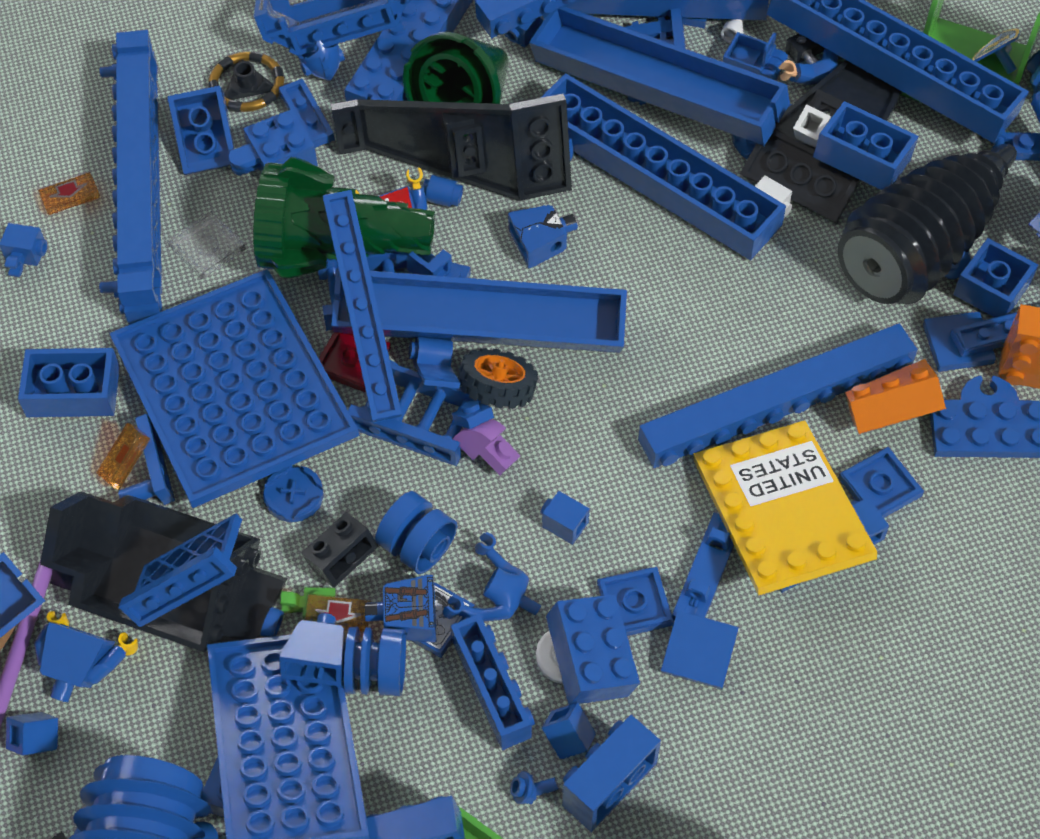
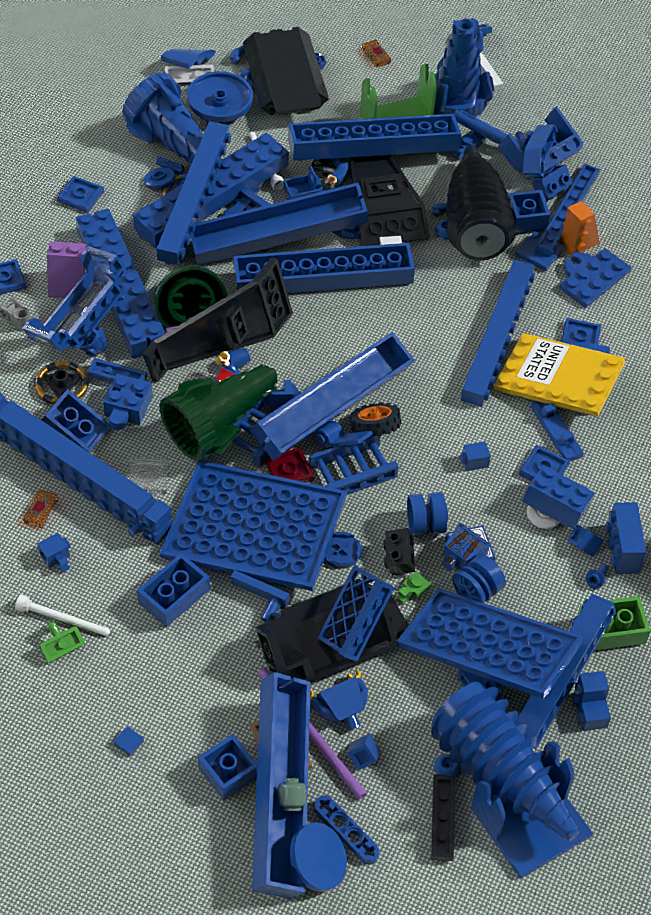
camera: 50 degrees left, 5 degrees down
clear orange tile [97,422,151,489] -> none
blue tile [261,607,284,638] -> none
torso [280,613,345,687] -> none
clear orange tile [305,594,371,632] -> none
blue plate [323,190,402,422] -> none
blue piece [442,532,541,622] -> none
blue brick [450,614,535,750] -> none
blue plate [452,401,494,429] -> none
medium lavender brick [453,419,520,476] -> none
blue torso [508,205,578,269] -> none
blue tile [661,610,739,690] -> none
white brick [793,104,831,148] -> none
blue brick [813,101,919,190] -> none
orange wedge [845,359,946,434] -> none
shield [972,28,1021,74] -> none

